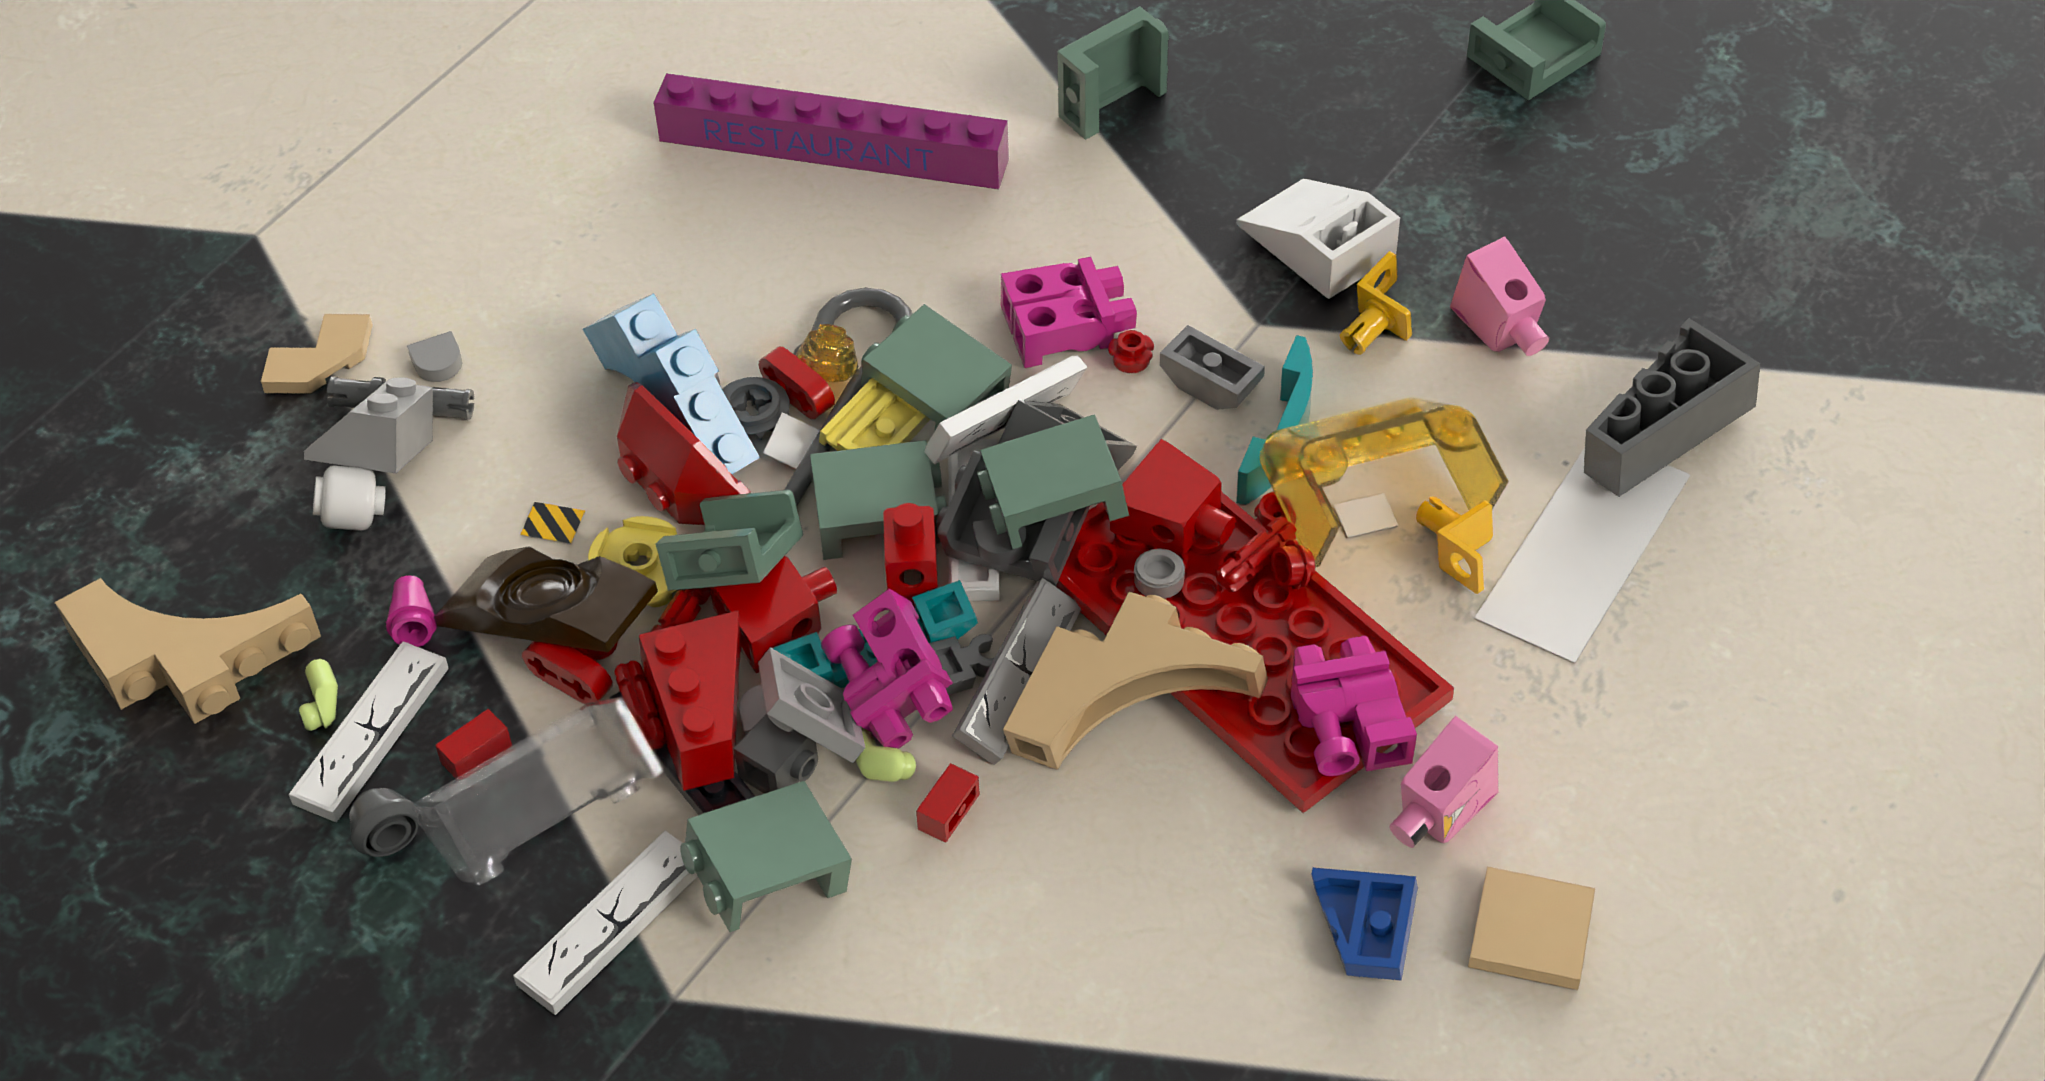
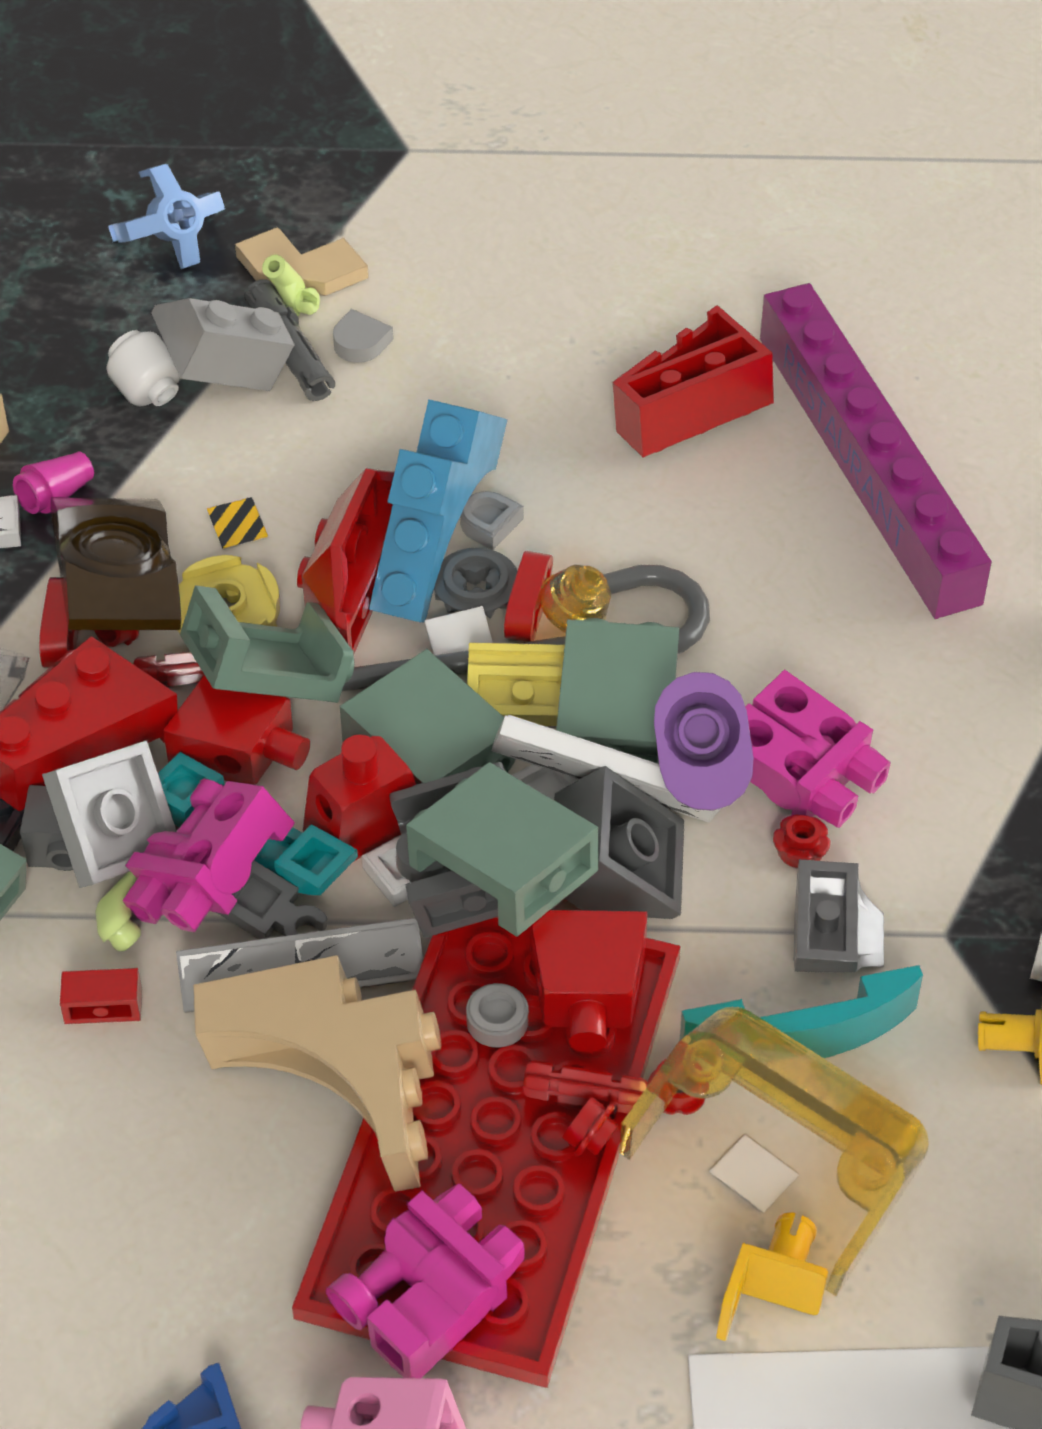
camera: 55 degrees right, 0 degrees up
none -> light blue piece [108,164,225,269]
none -> yellowish green arm [262,255,320,316]
none -> red wedge [613,305,774,457]
none -> medium lavender piece [654,672,754,811]

